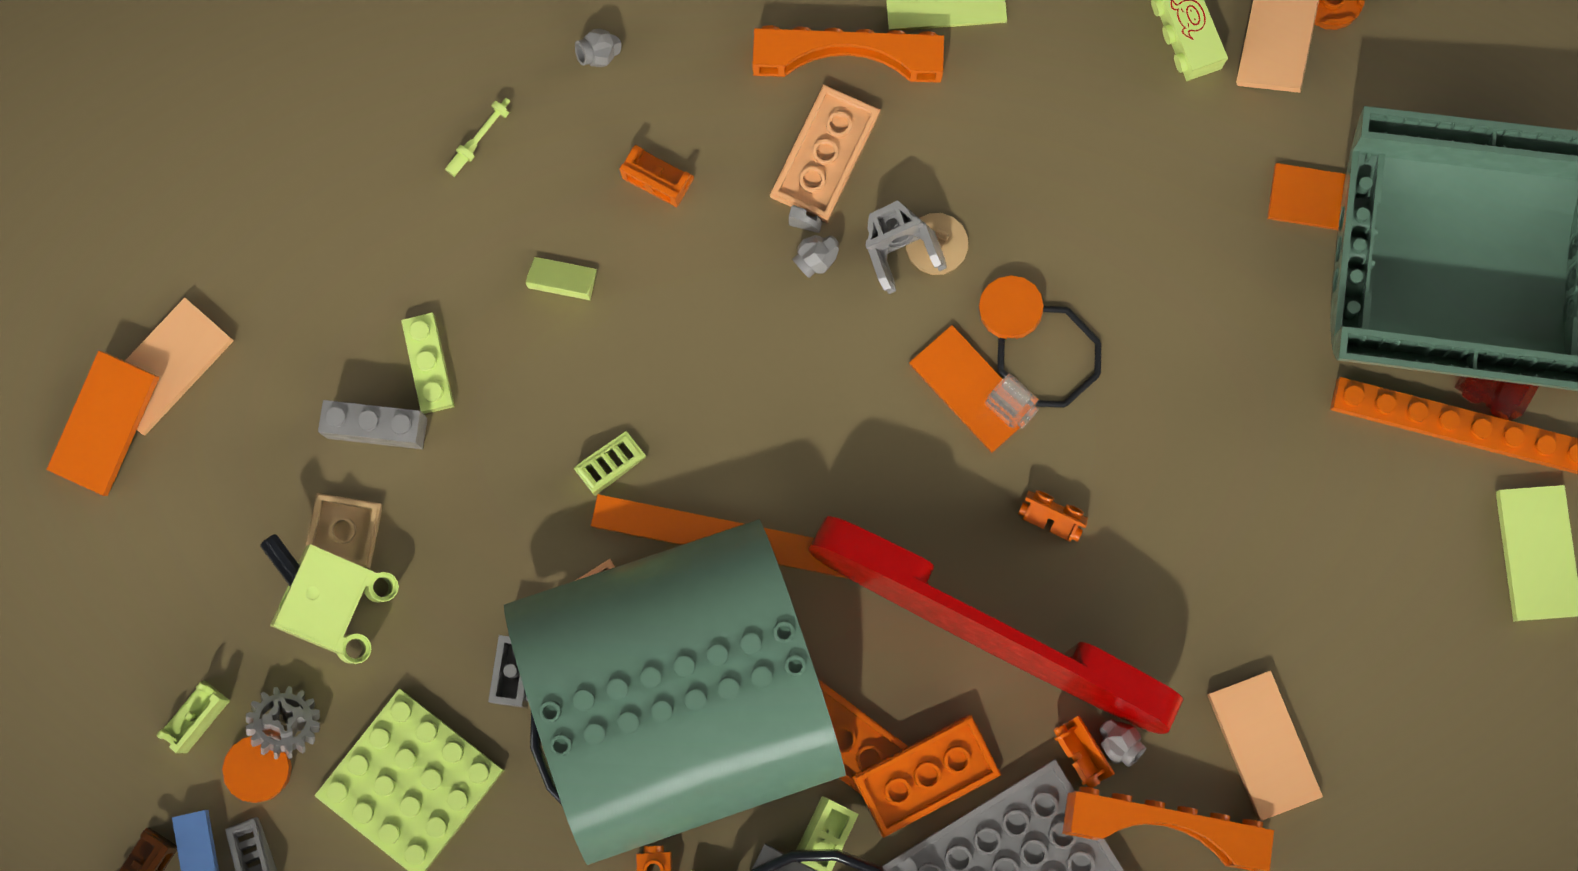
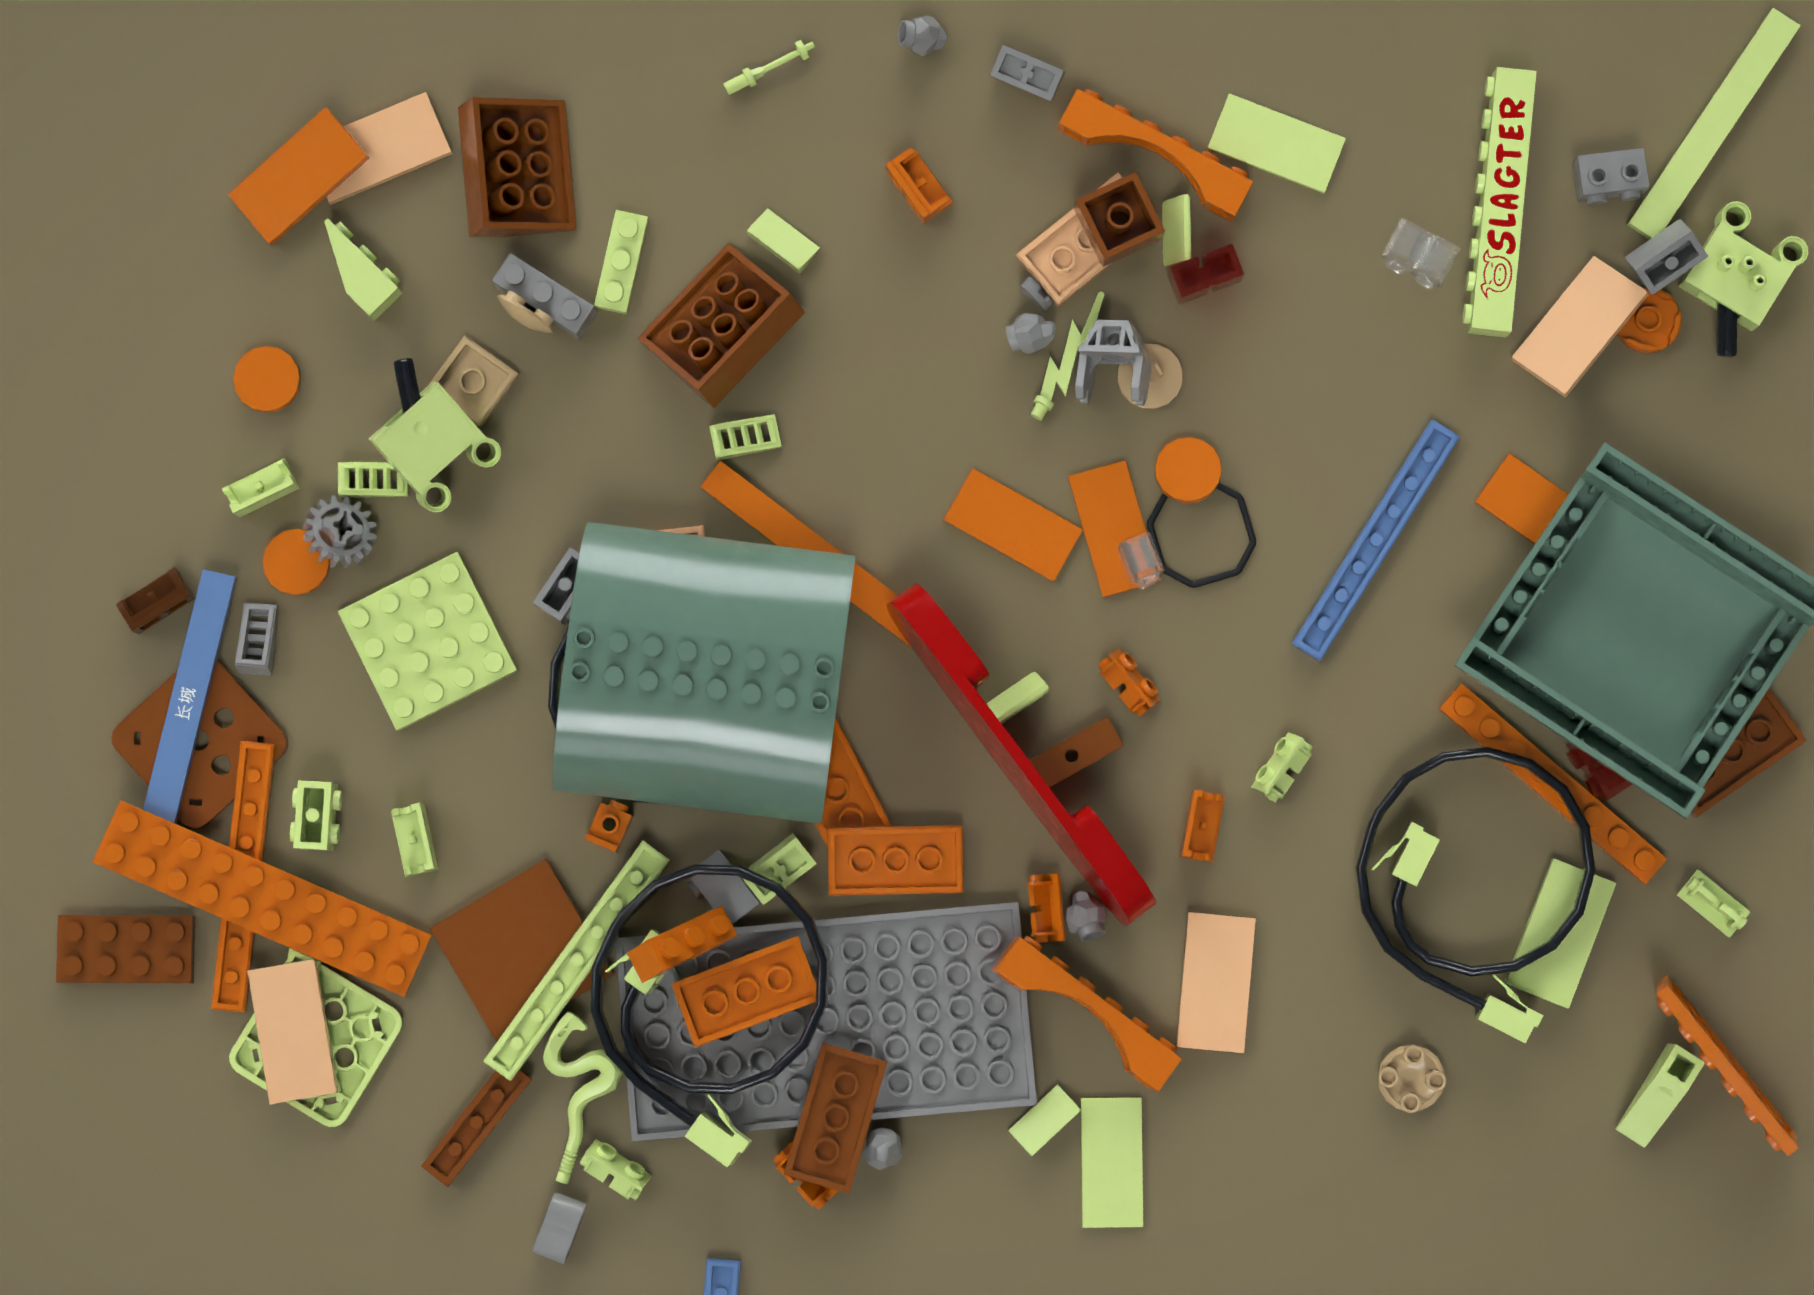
camera: 25 degrees right, 5 degrees up
none -> orange tile [233,346,301,412]
none -> yellowish green slope [324,218,403,321]
none -> yellowish green slope [338,462,408,498]
none -> dark orange slope [458,97,576,237]
none -> tan dish [497,290,554,334]
none -> dark orange slope [637,243,805,408]
none -> orange piece [943,468,1083,582]
none -> yellowish green slope [986,672,1049,724]
none -> light grey hinge [990,45,1065,101]
none -> dark orange tile [1029,717,1124,788]
none -> yellowish green piece [1030,291,1104,421]
none -> dark orange brick [1074,171,1165,267]
none -> yellowish green slope [1162,194,1191,267]
none -> clear red piece [1167,244,1244,305]
none -> orange hinge [1179,789,1225,863]
none -> yellowish green hinge [1251,732,1313,803]
none -> medium blue tile [1291,419,1460,662]
none -> black piece [1355,747,1596,1044]
none -> tan dish [1378,1045,1446,1113]
none -> clear brick [1381,218,1461,289]

